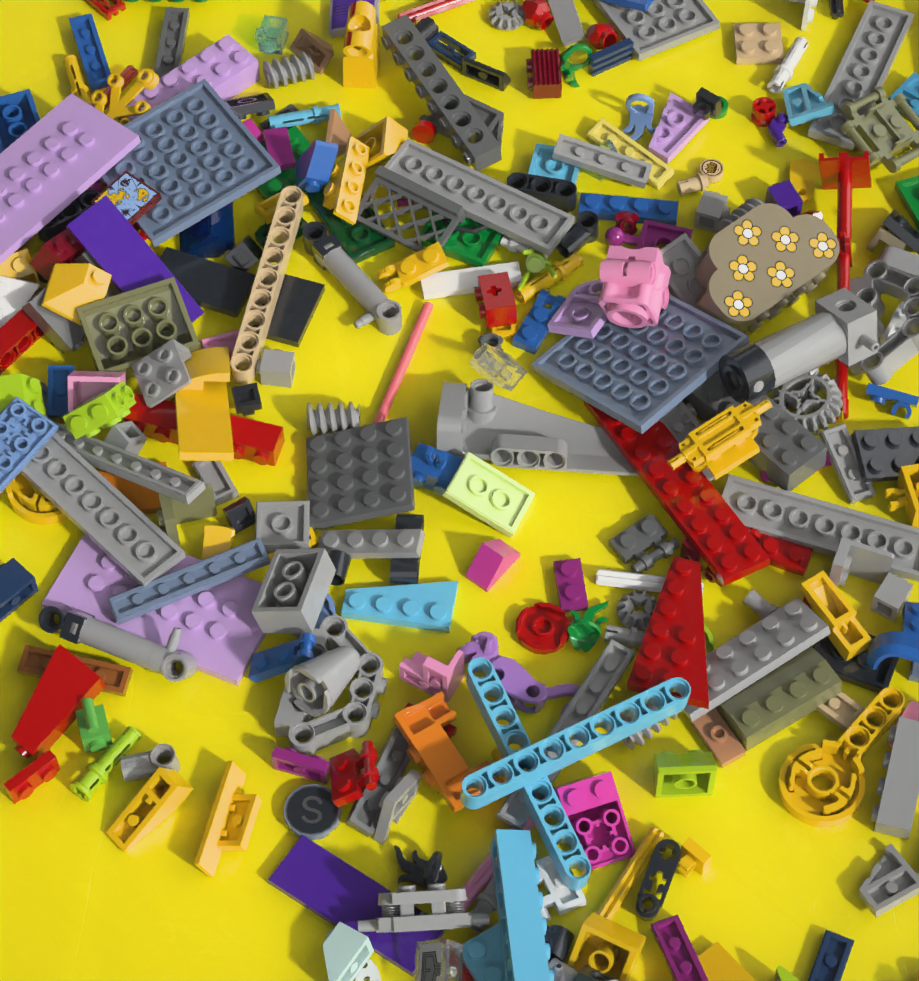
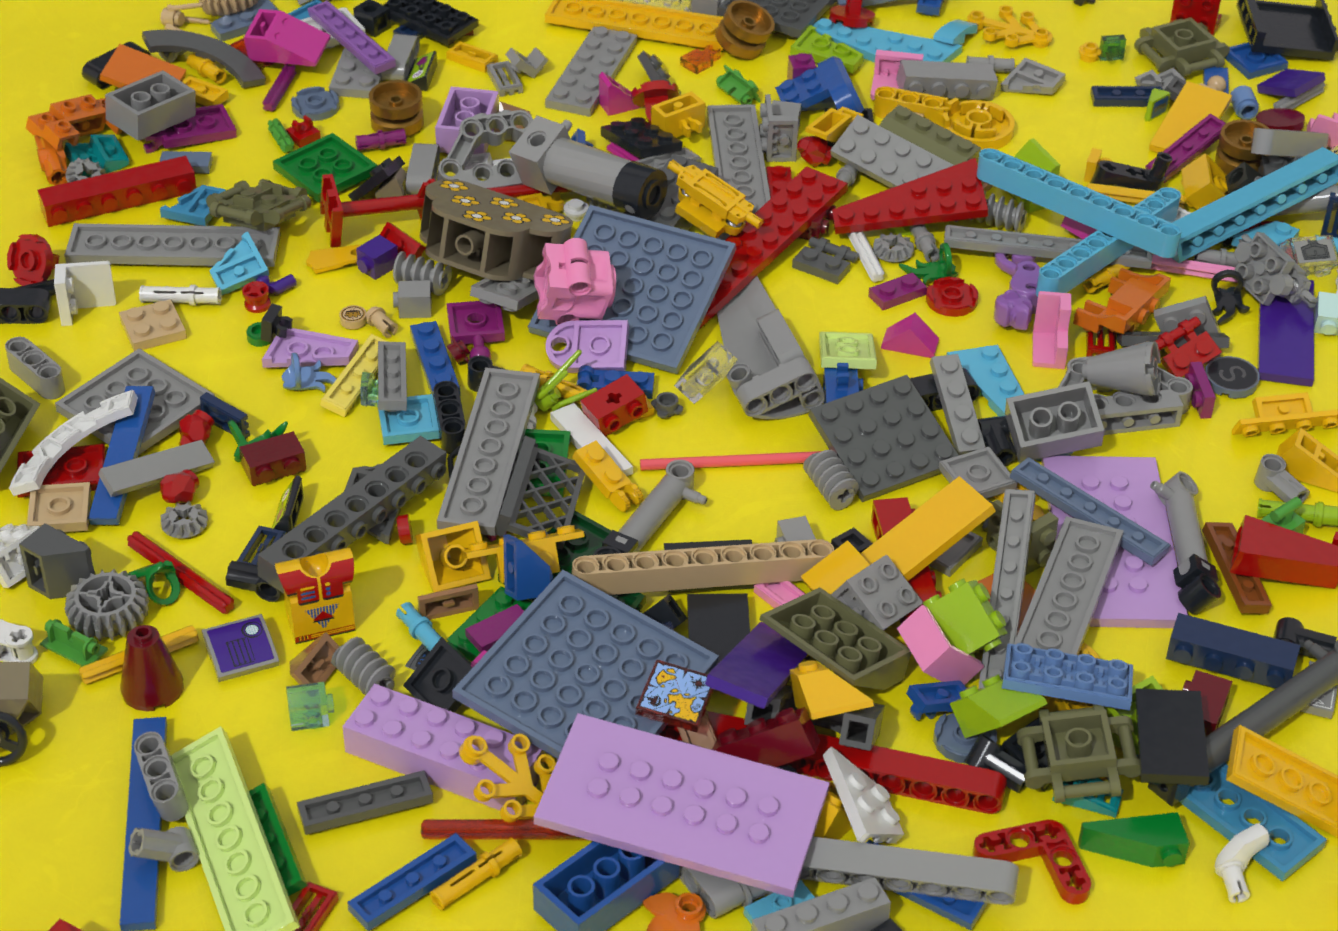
camera: 115 degrees left, 15 degrees down
blue plate [248,632,316,683] -> none

